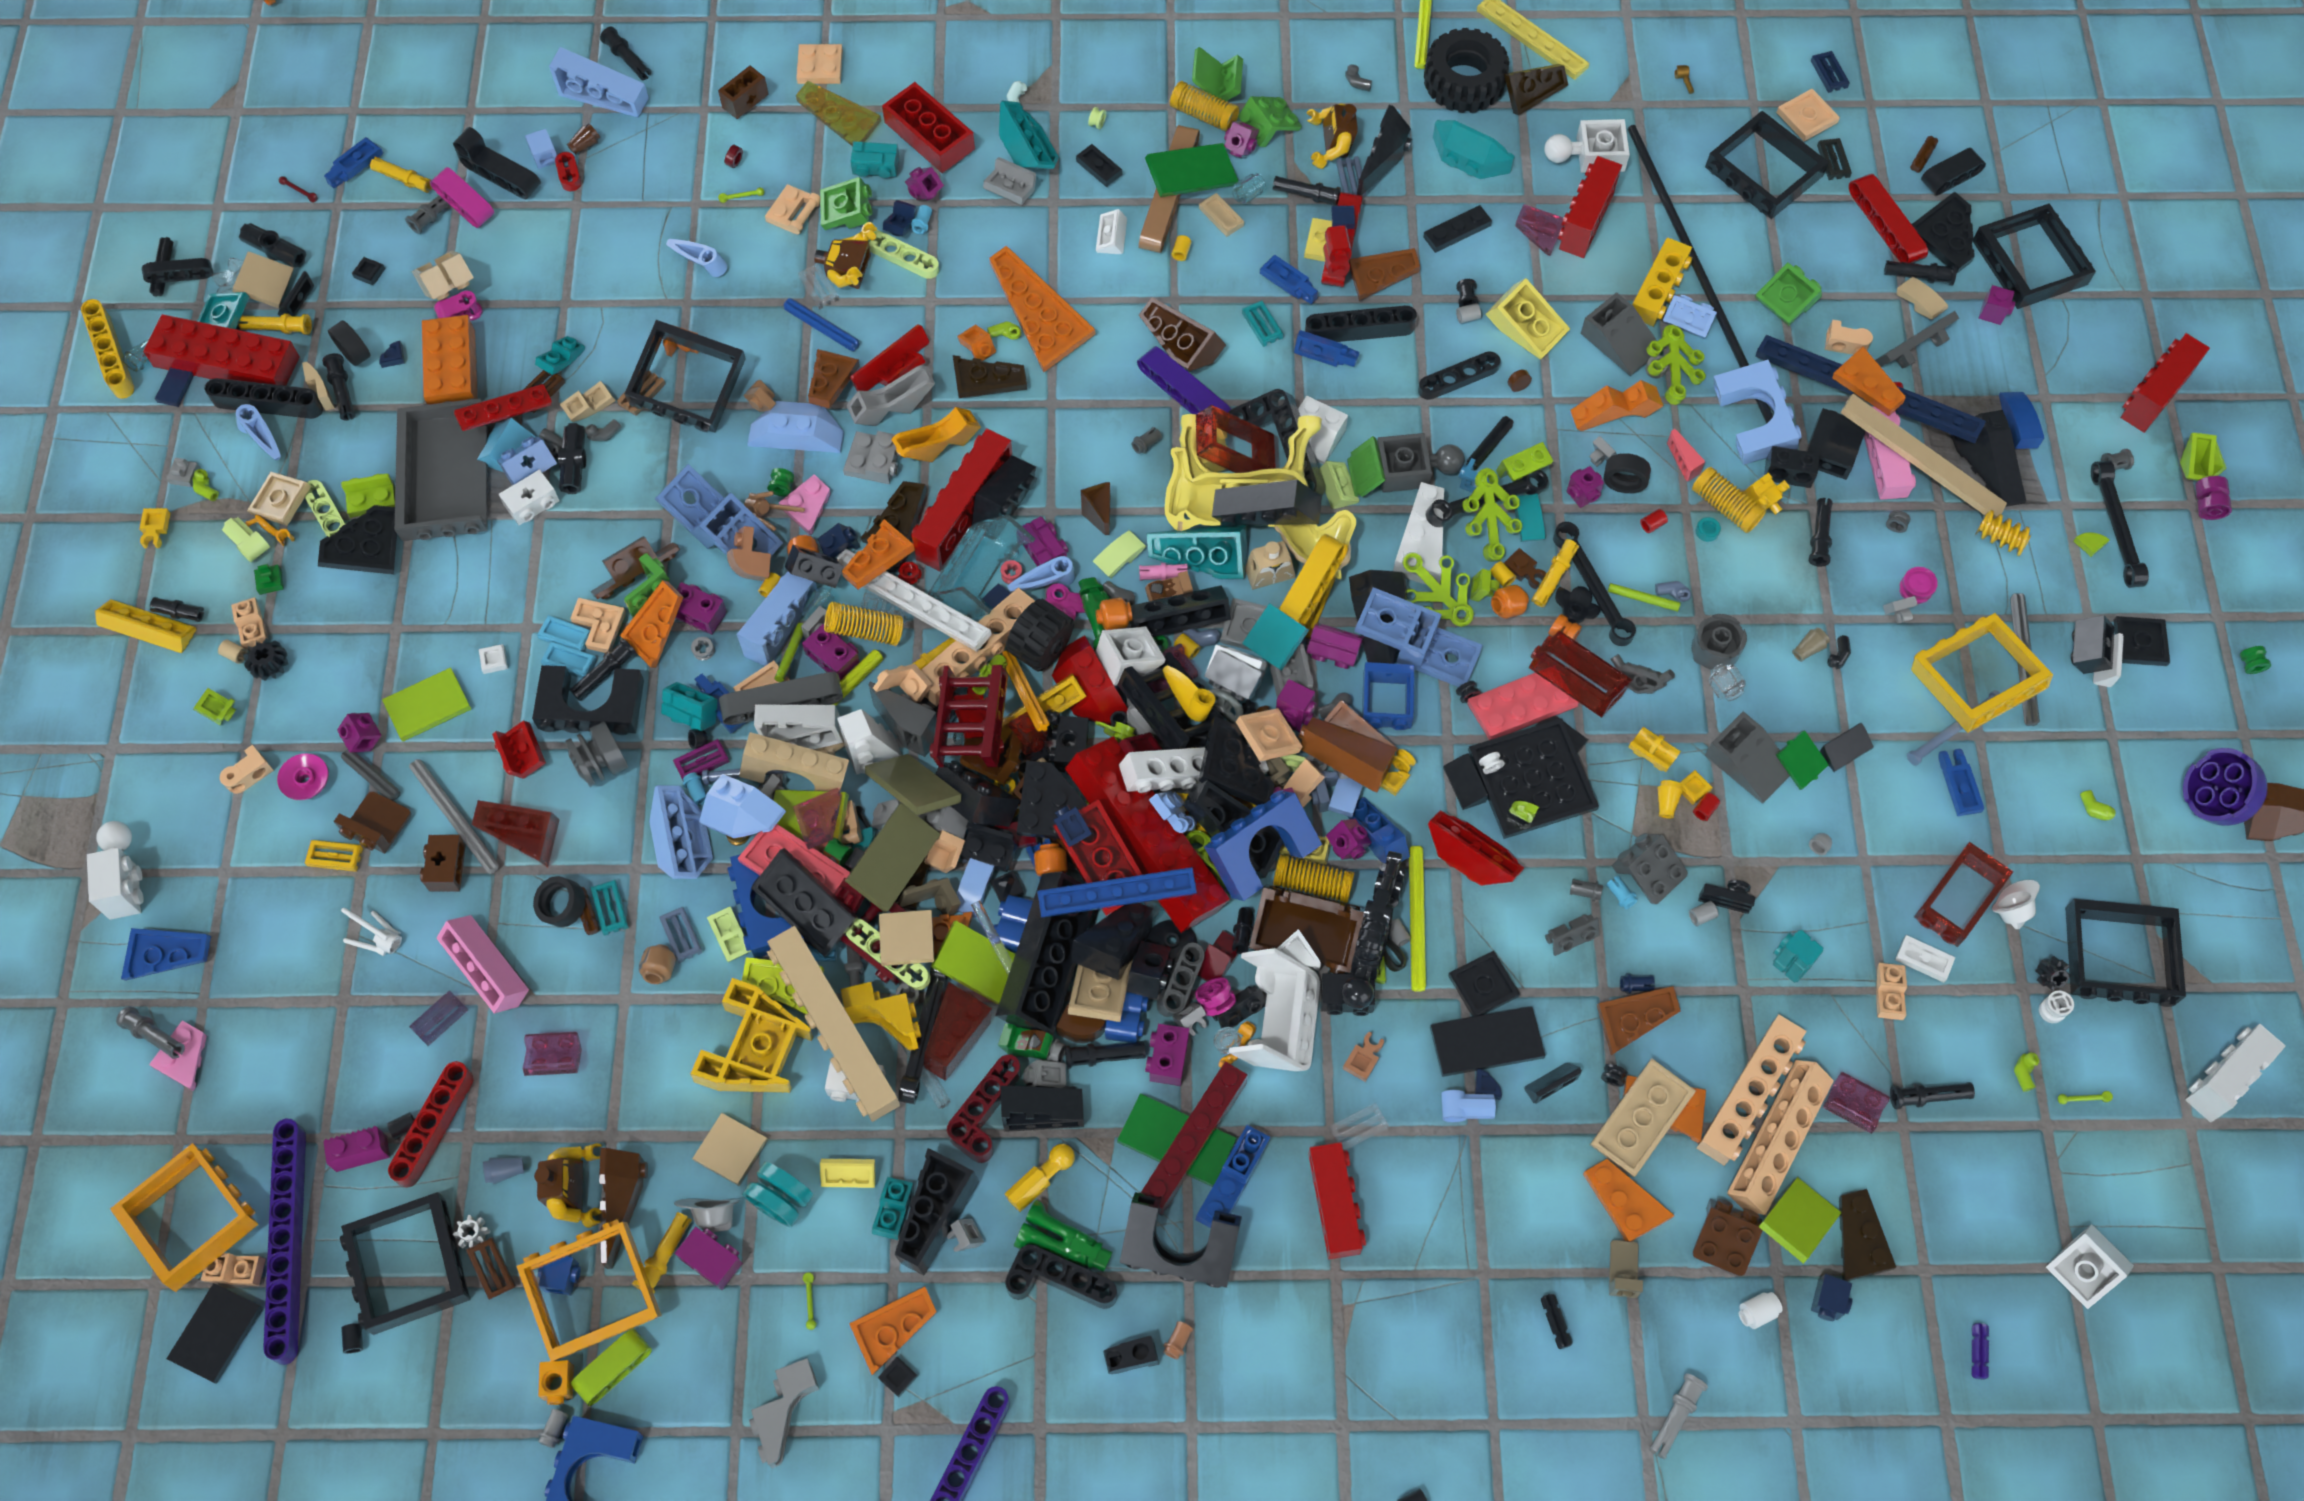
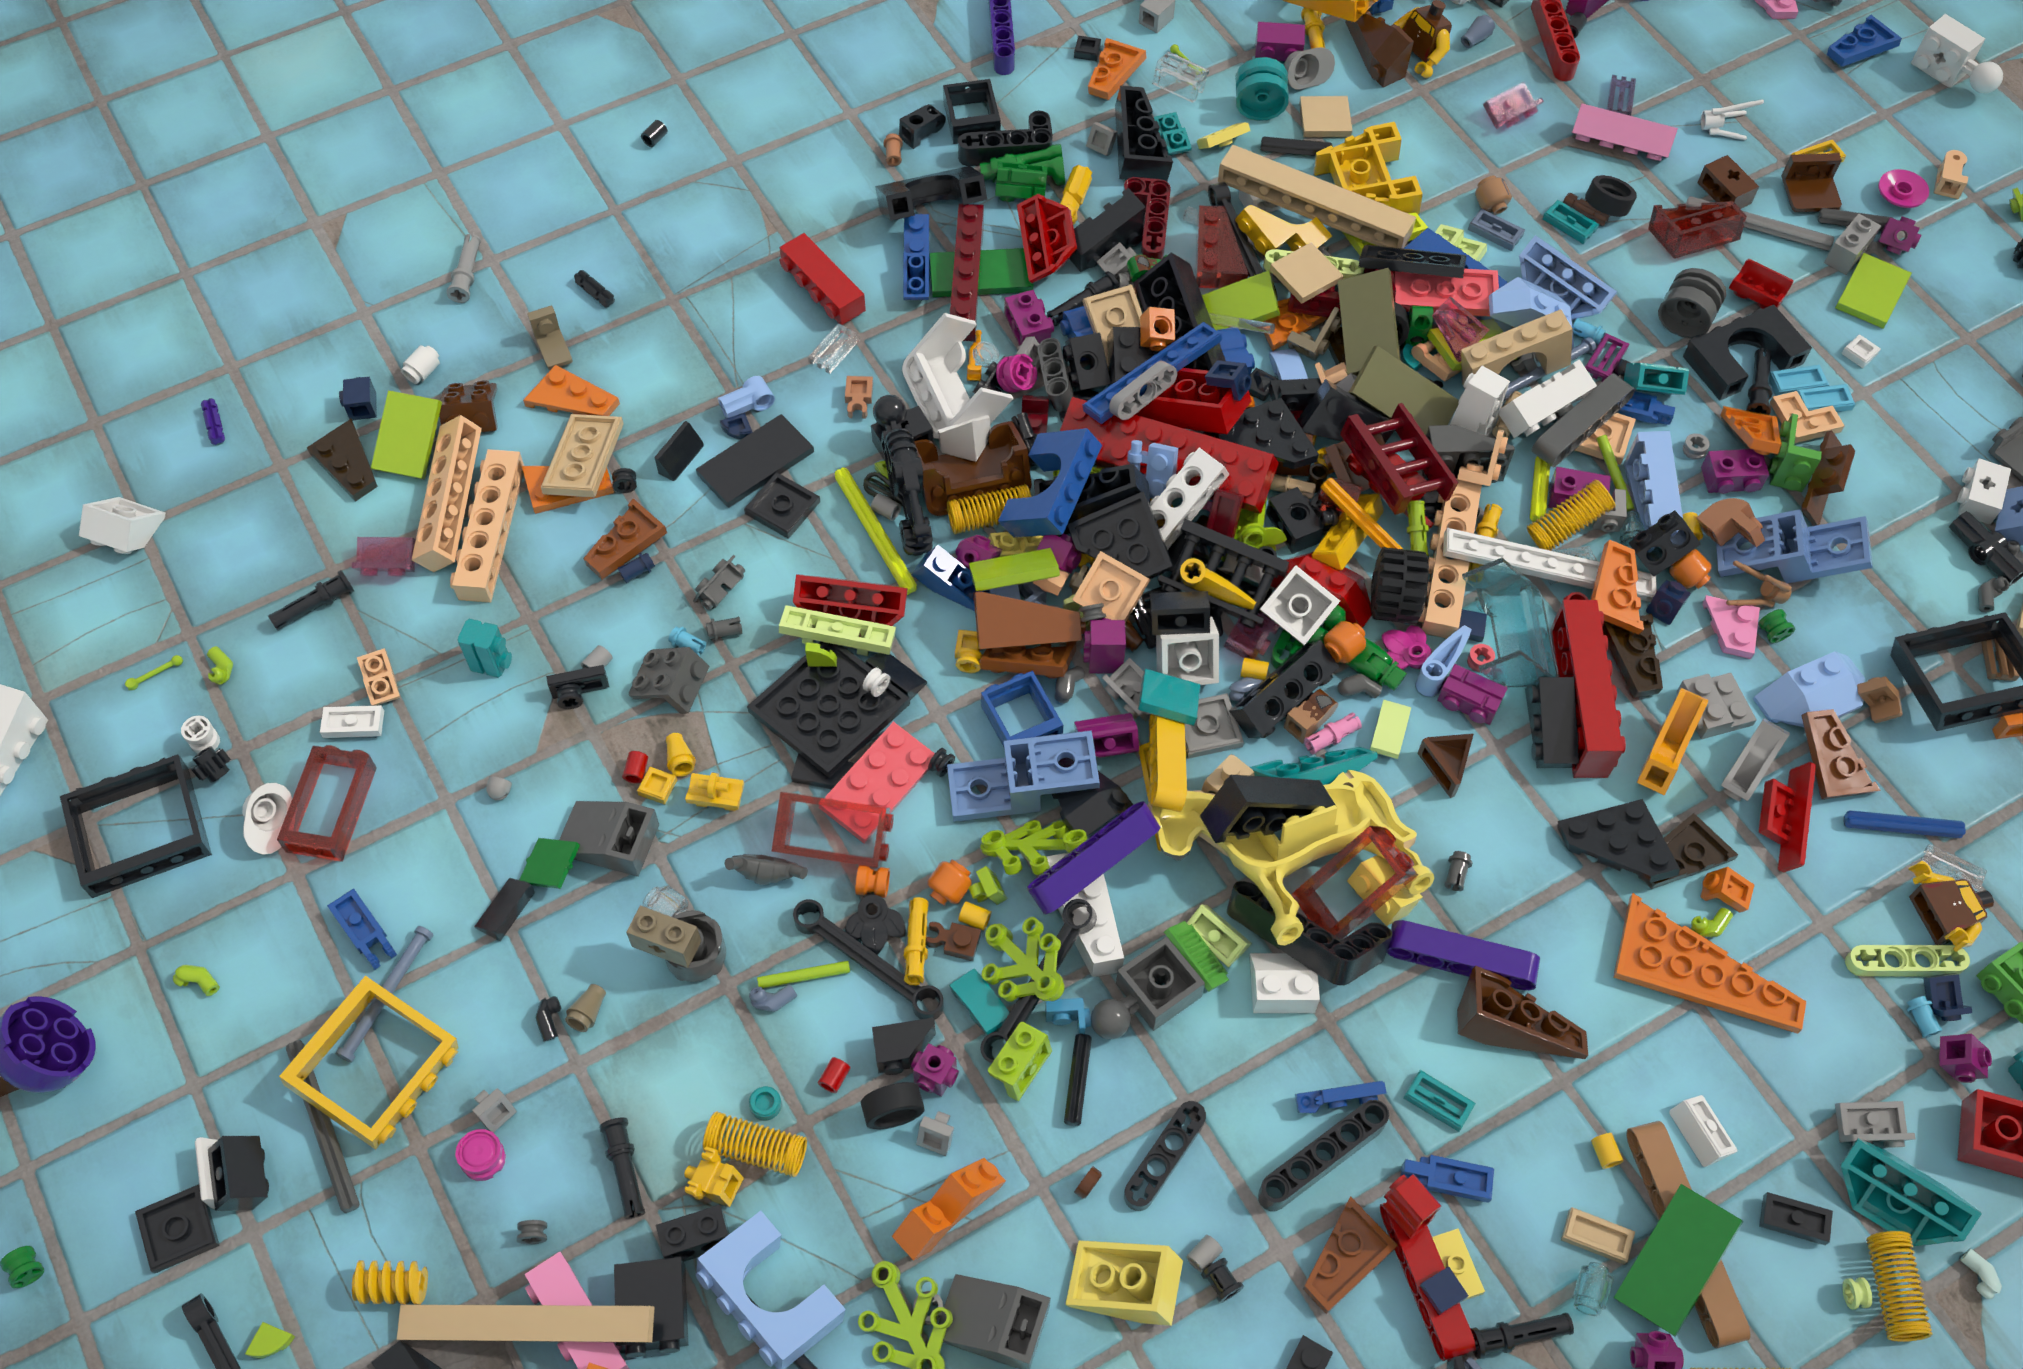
camera: 150 degrees right, 5 degrees down
coral slope [1667,429,1705,482] -> none
none -> dark tan brick [626,905,701,968]
none -> yellowish green hinge [779,605,896,656]
none -> black slope [872,1017,936,1075]
none -> black window [943,79,1001,144]
none -> lime tile [969,548,1060,591]
none -> green brick [995,161,1047,202]
none -> red wedge [1017,194,1077,284]
none -> dark purple beam [1026,801,1161,914]
none -> dark grey bush [1079,603,1106,622]
none -> light grey beam [1109,361,1177,420]
none -> orange brick [1140,307,1175,351]
none -> clear hinge [1152,51,1209,103]
none -> black axle [1260,136,1333,156]
none -> black plate [1557,799,1680,883]
none -> light grey brick [1824,214,1881,275]
none -> yellow piece [1866,1231,1933,1342]

